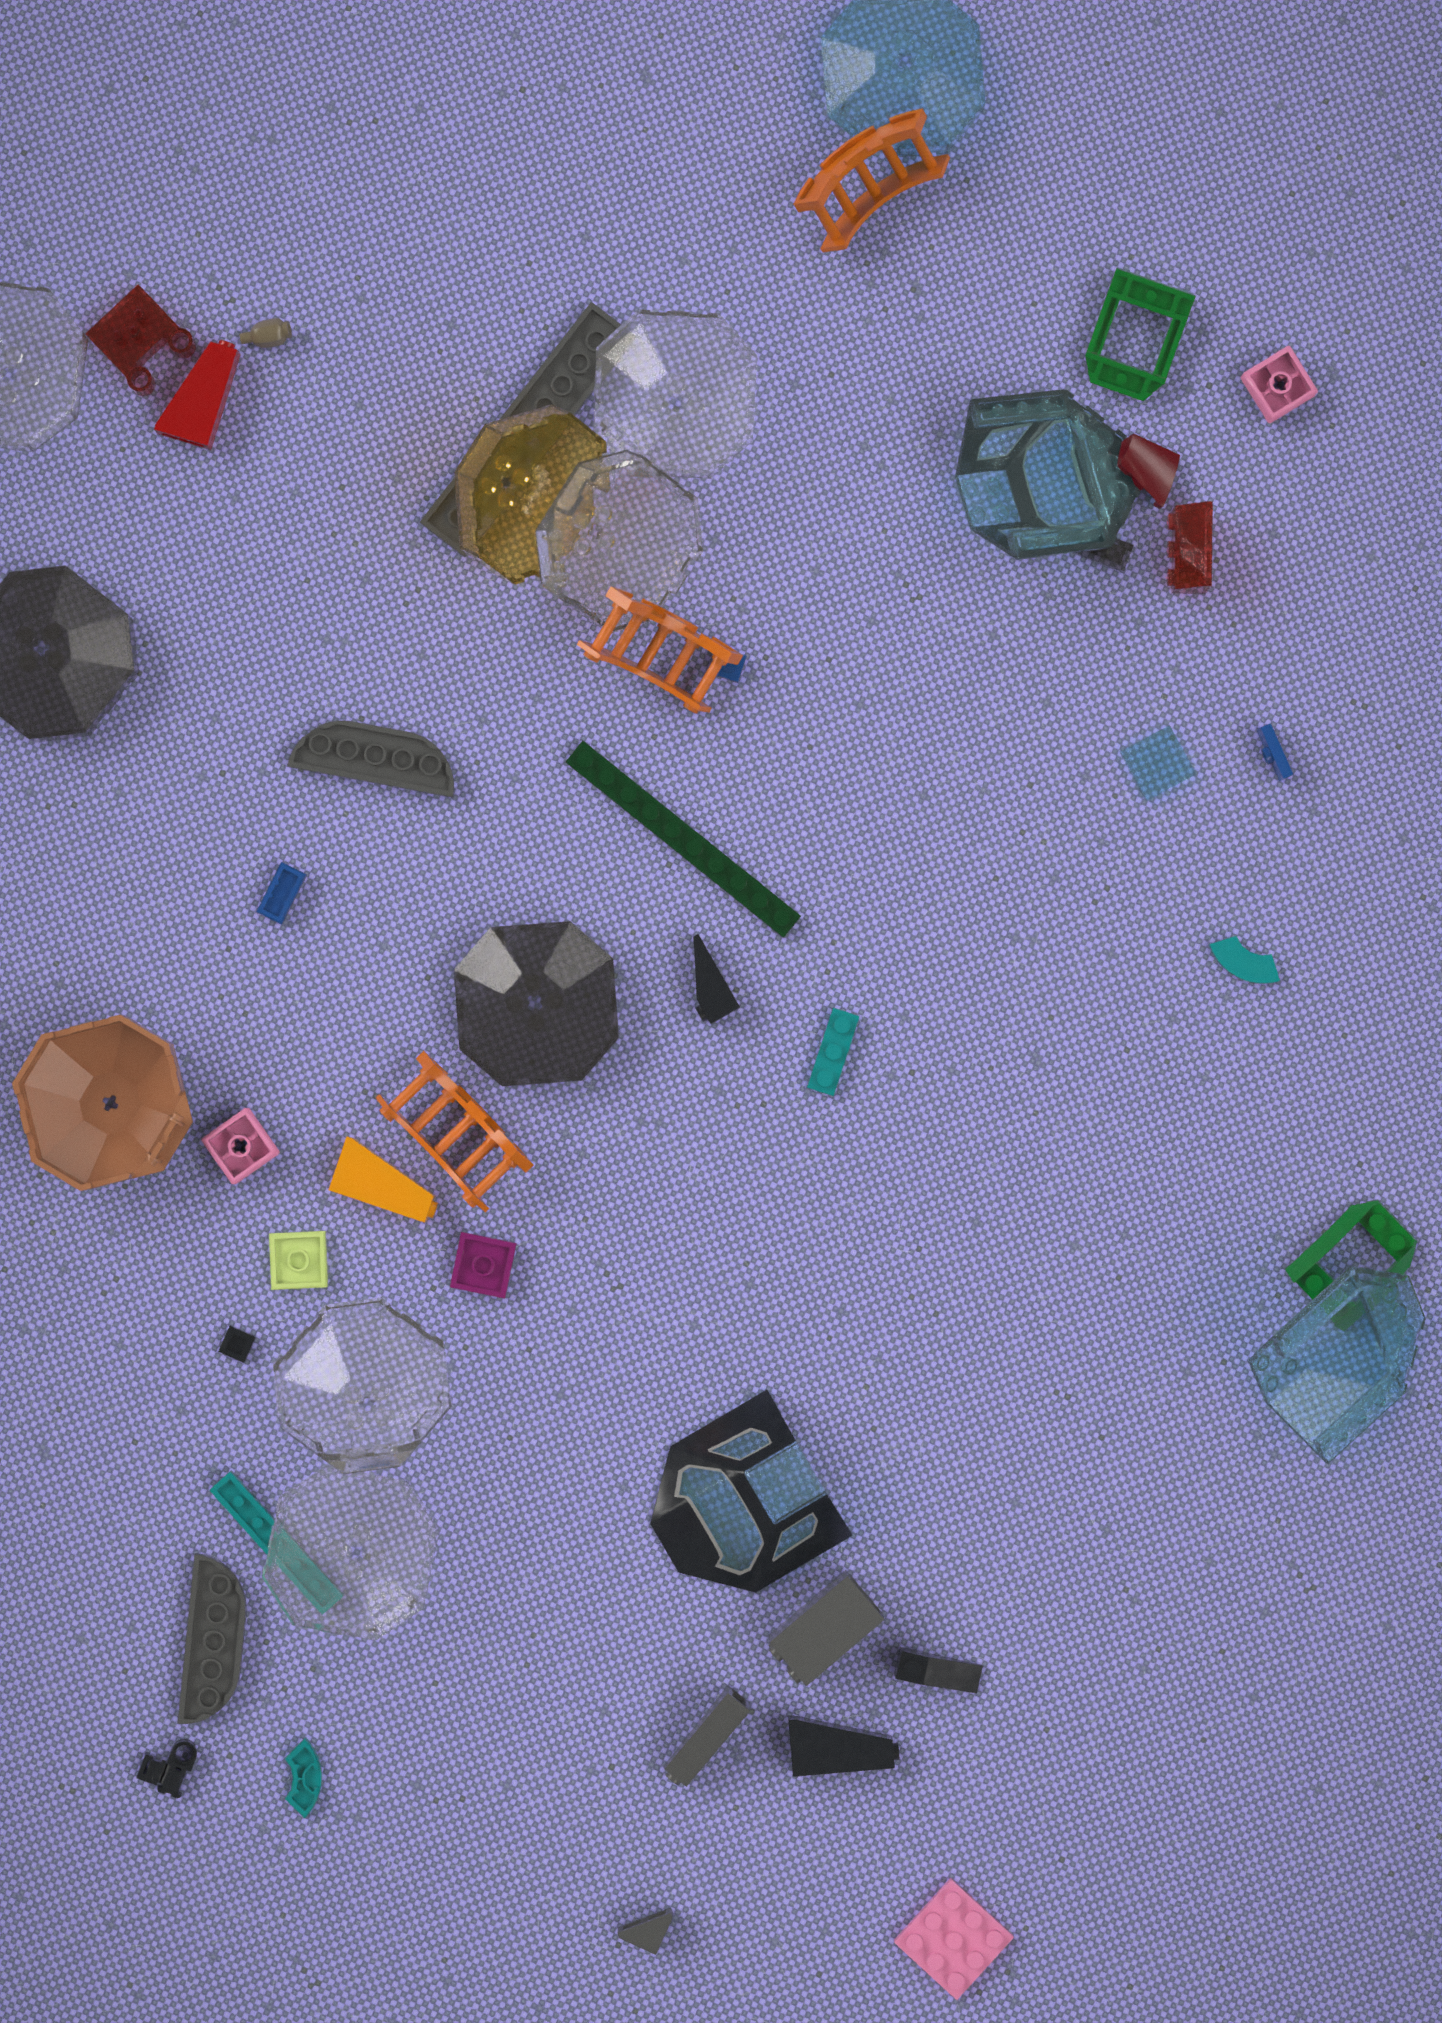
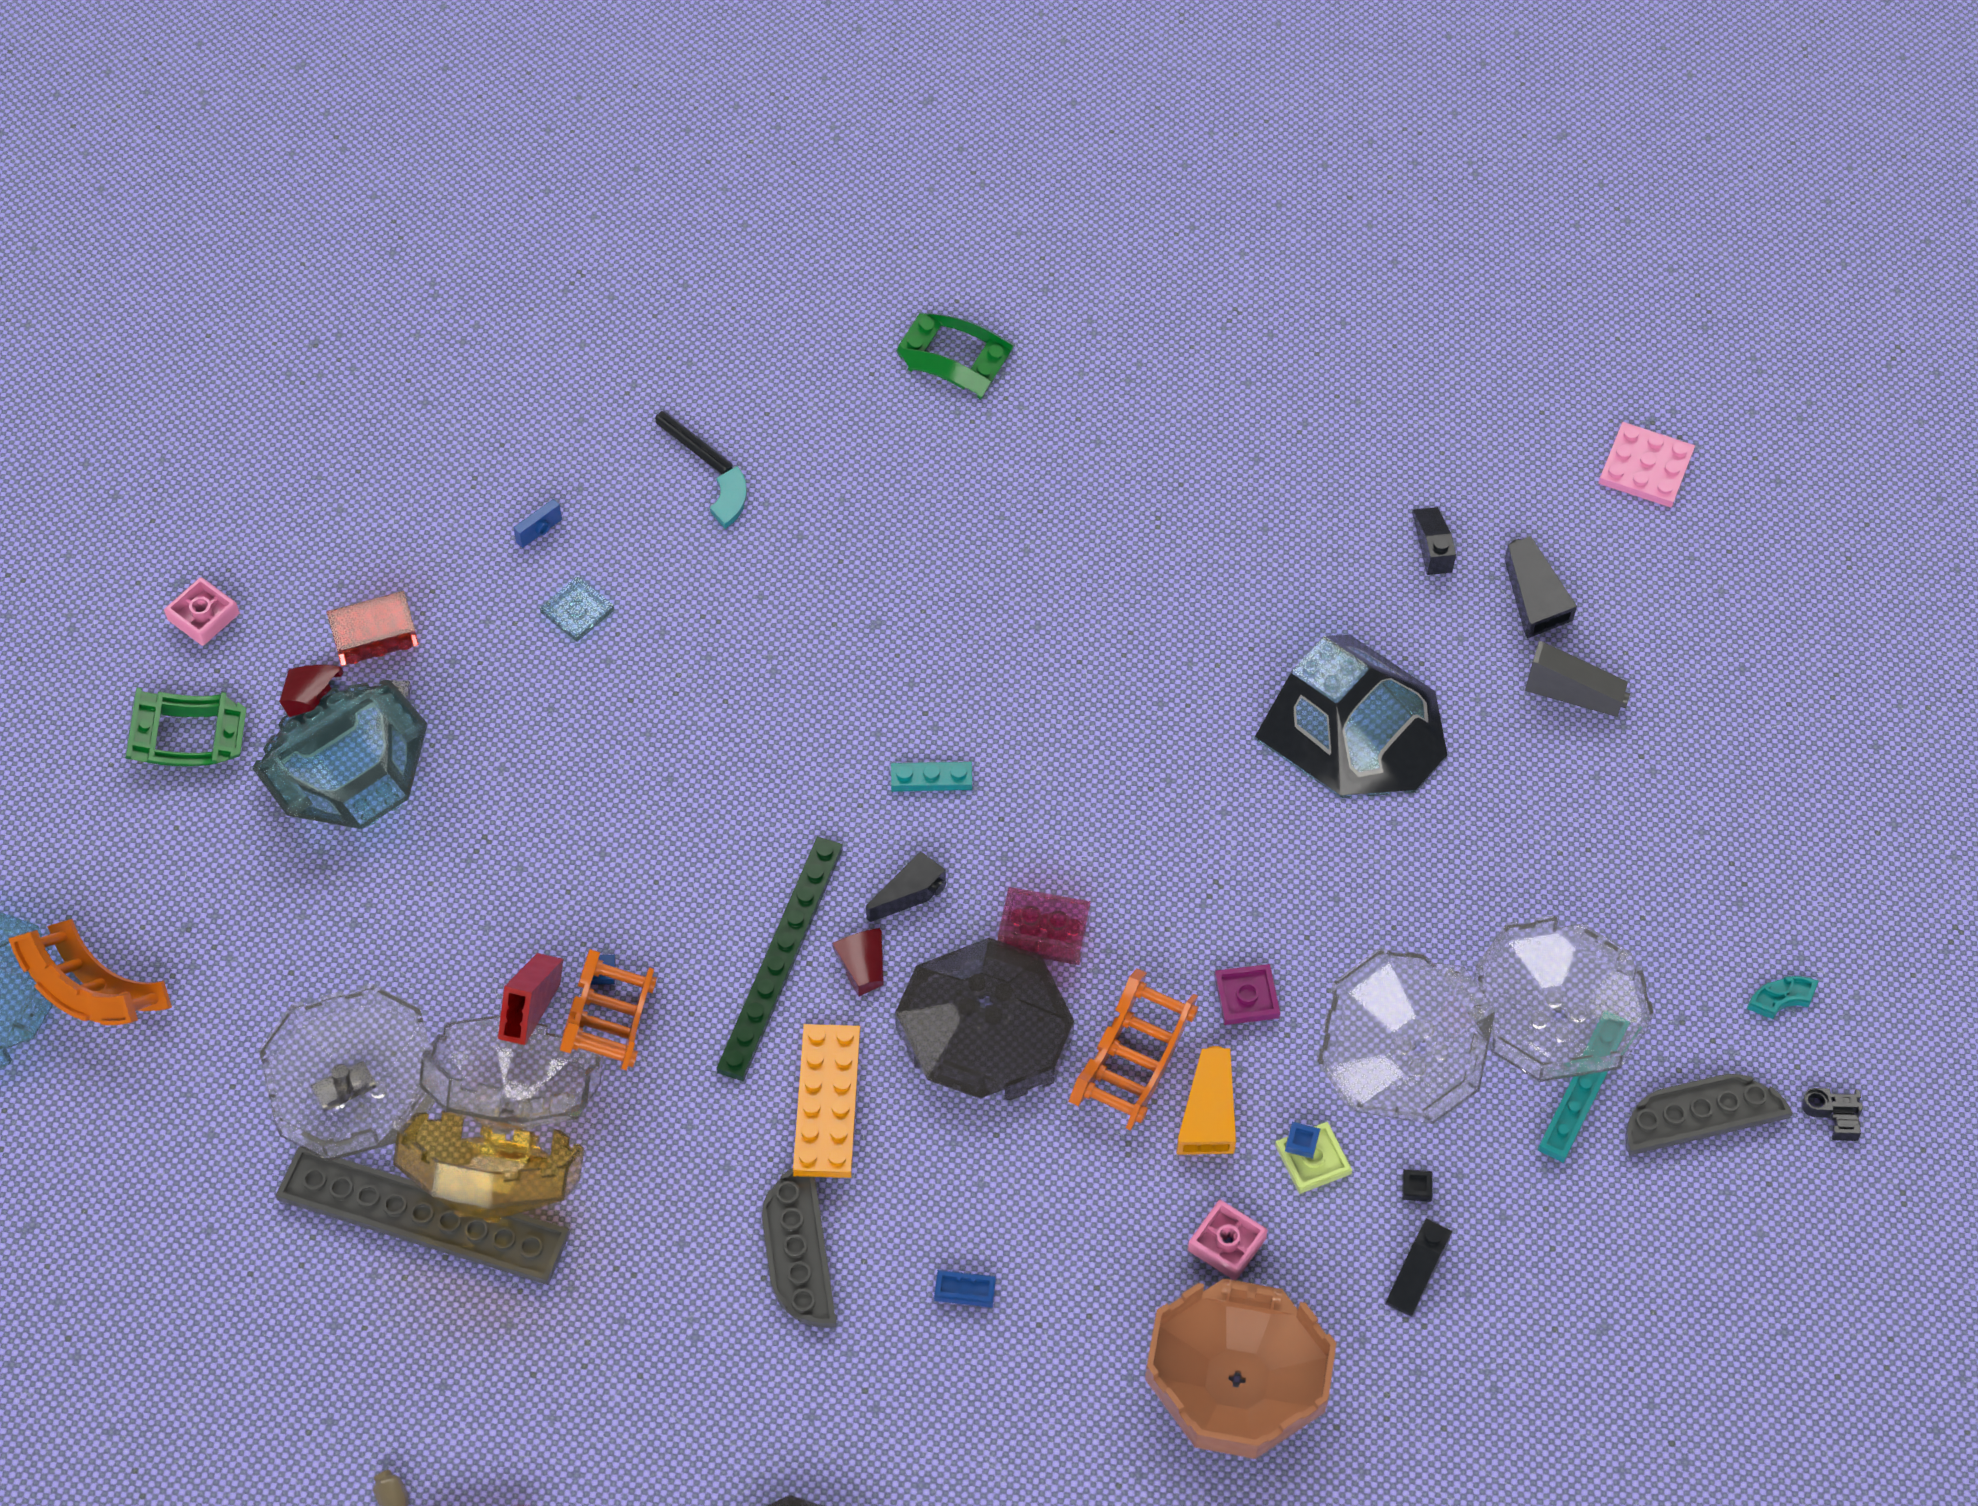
camera: 110 degrees left, 30 degrees down
dark grey slope [617,1907,673,1955] -> none
dark grey brick [768,1570,885,1686] -> none
clear light blue windscreen [1248,1266,1426,1464] -> none
none -> clear smoke tile [311,1061,377,1112]
none -> slope [498,953,564,1045]
none -> black axle [655,411,733,474]
none -> light orange plate [793,1024,860,1178]
none -> slope [832,928,884,997]
none -> clear pink brick [997,887,1091,965]
none -> blue plate [1285,1121,1320,1159]
none -> black slope [1385,1218,1453,1317]

